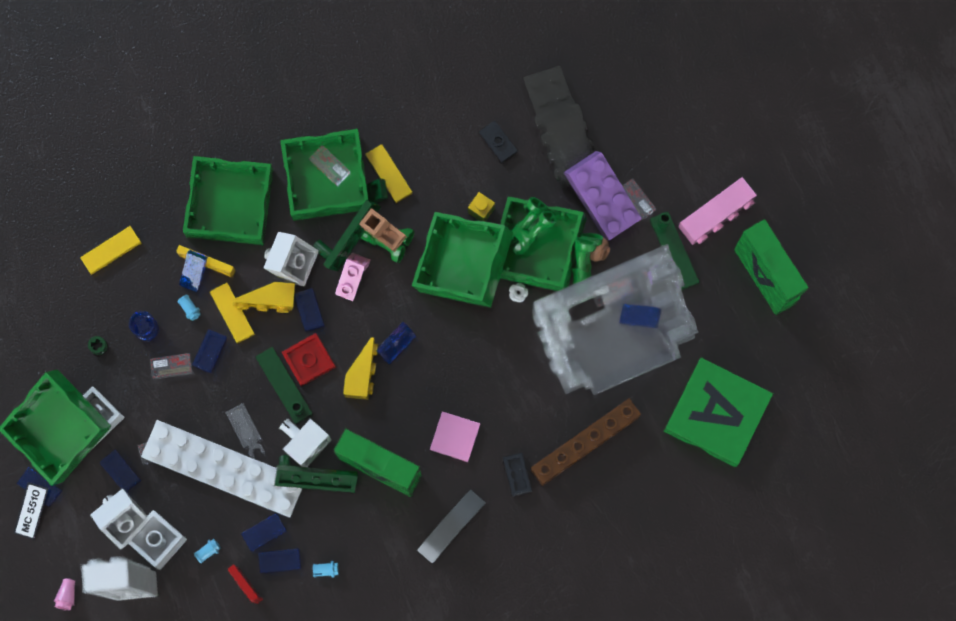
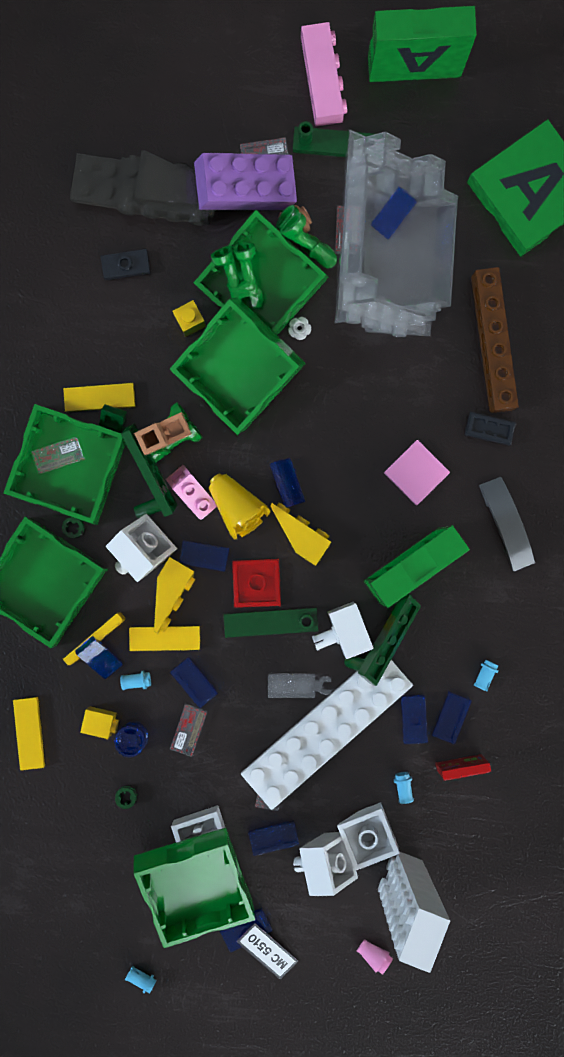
camera: 65 degrees left, 10 degrees up
none -> dark green bush [62,517,85,538]
none -> yellow brick [80,707,119,739]
none -> yellow cone [209,474,271,539]

